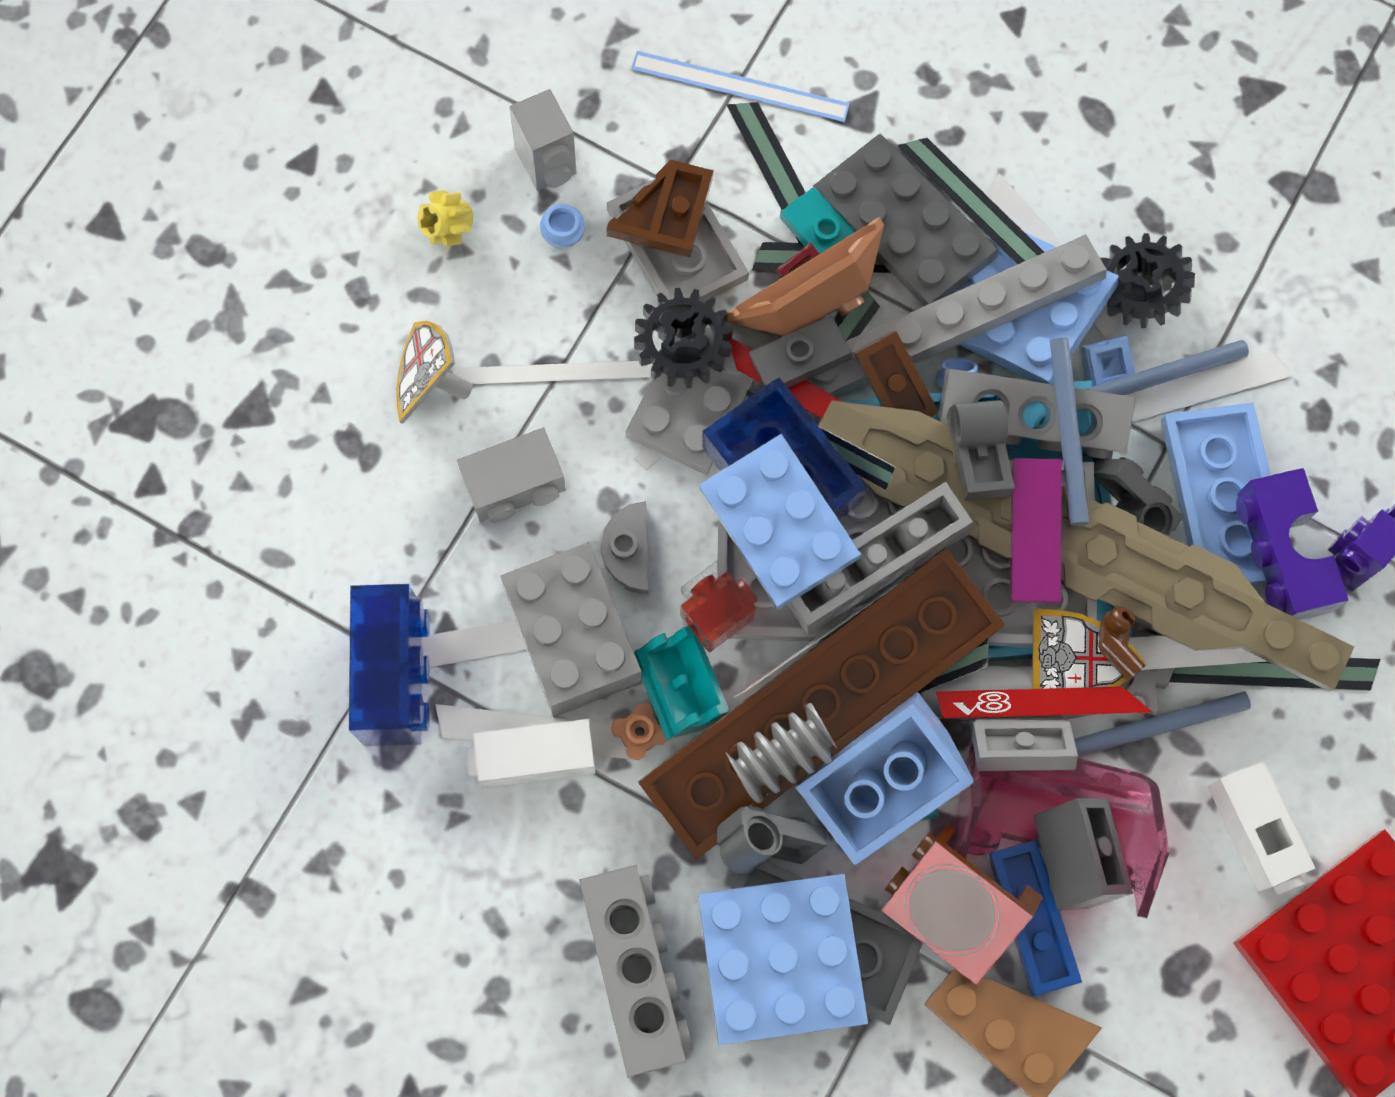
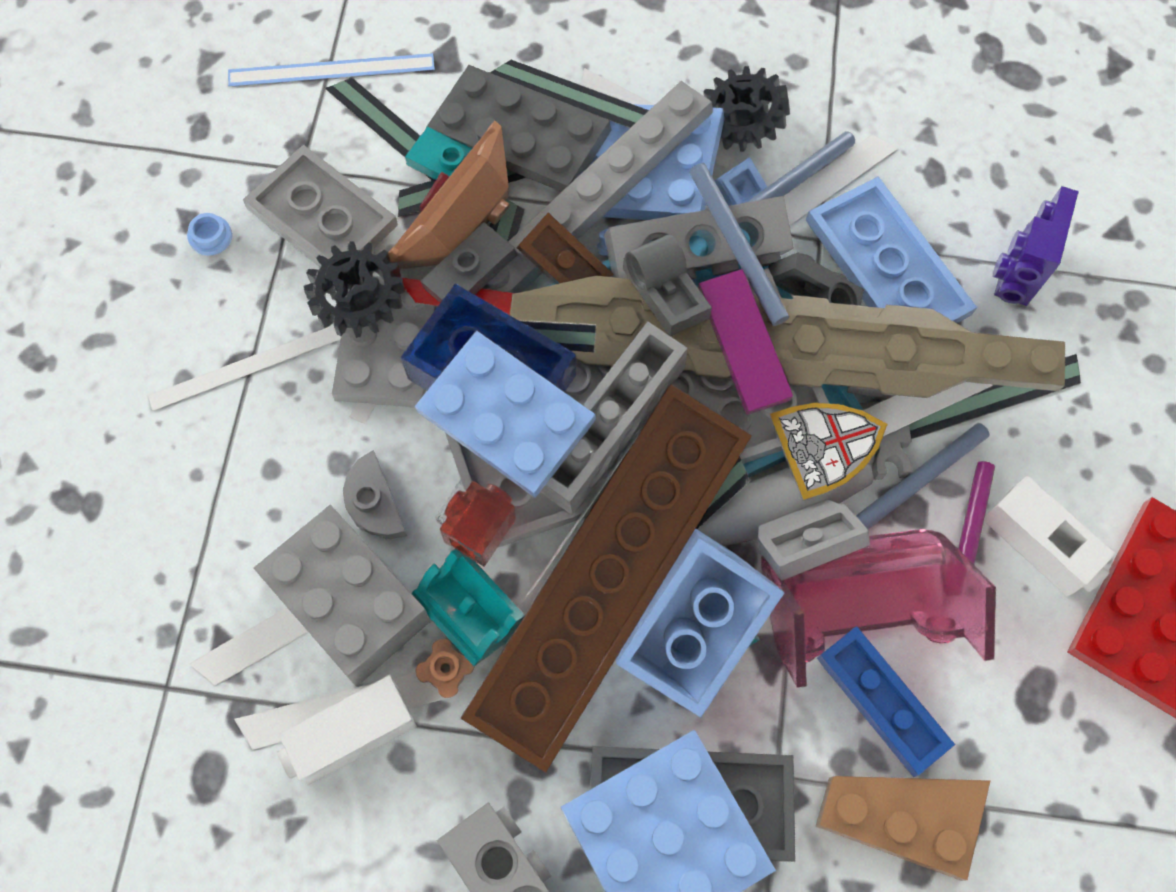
camera: 20 degrees left, 5 degrees down
clear blue brick [349,584,430,746] -> none
shield [396,321,472,424] -> none
light yellow gear [417,190,473,247] -> none
light grey brick [457,427,566,523] -> none
light grey brick [509,89,577,191] -> none
reddish brown wing [606,159,714,257] -> none
dark grey plate [717,806,827,874] -> none
light grey piece [726,703,837,803] -> none
panel [881,823,1043,985] -> none
red sticker [935,686,1154,718] -> none
dark grey brick [1033,798,1133,911] -> none
reddish brown arm [1098,607,1146,681] -> none
dark purple arch [1236,468,1349,620] -> none
none -> magenta bar [949,461,995,595]

